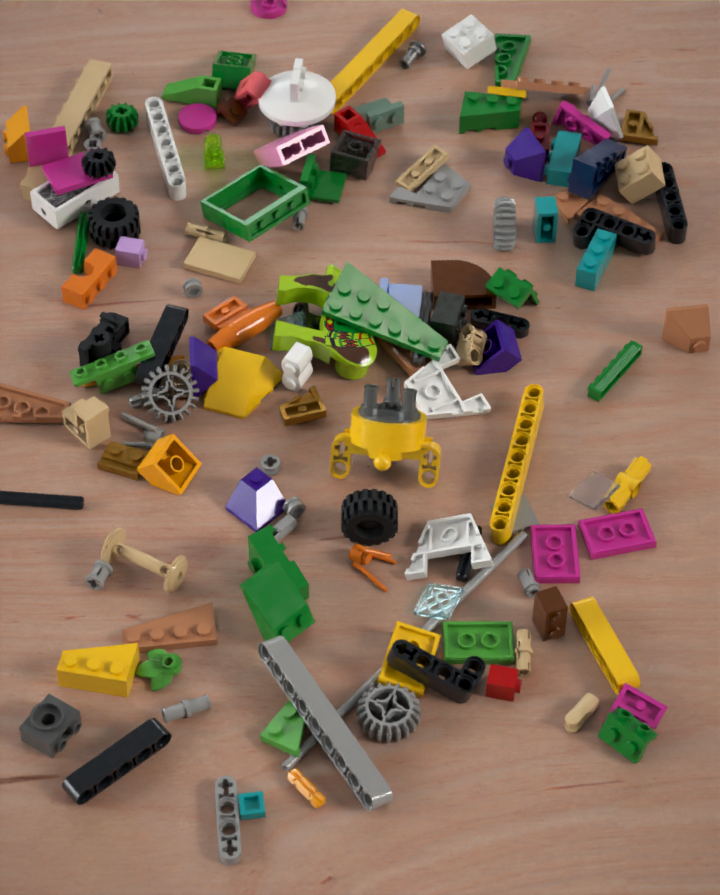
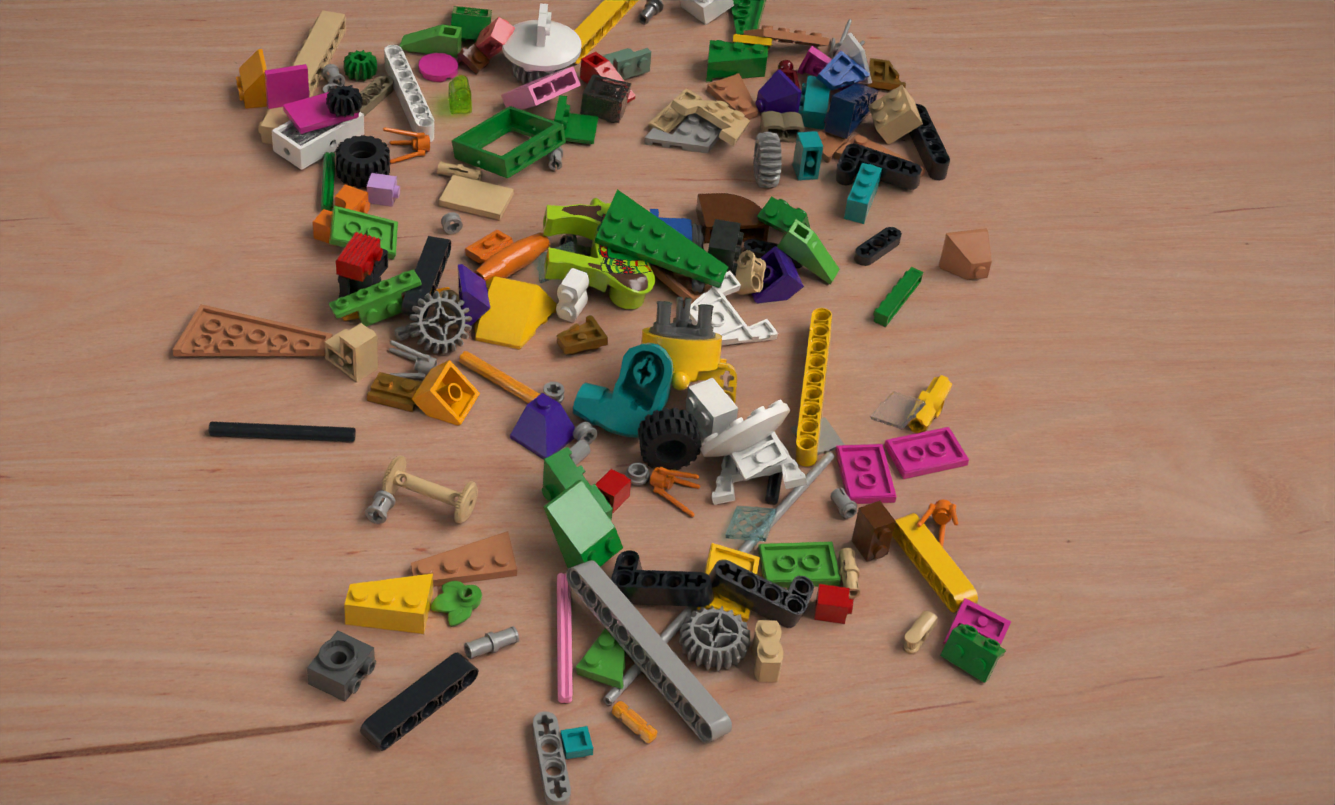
camera: 10 degrees left, 5 degrees down
none -> bright green tile [329,206,398,260]
none -> red brick [336,232,383,282]
none -> dark tan beam [360,76,394,117]
none -> orange plant [383,127,430,164]
none -> light orange axle [459,351,540,403]
none -> bright pink axle [557,573,573,703]
none -> teal piece [573,343,673,438]
none -> red brick [595,469,631,514]
none -> black beam [611,550,714,607]
none -> light grey plate [625,463,650,485]
none -> tan wing [670,99,750,146]
none -> white brick [686,378,738,443]
none -> white bracket [701,400,790,481]
none -> nougat wing [707,73,758,120]
none -> tan brick [752,620,784,682]
none -> dark tan brick [760,111,804,143]
none -> bright green slope [777,219,840,284]
none -> blue wing [816,51,870,90]
none -> black beam [854,227,902,266]
none -> orange plant [917,499,958,547]

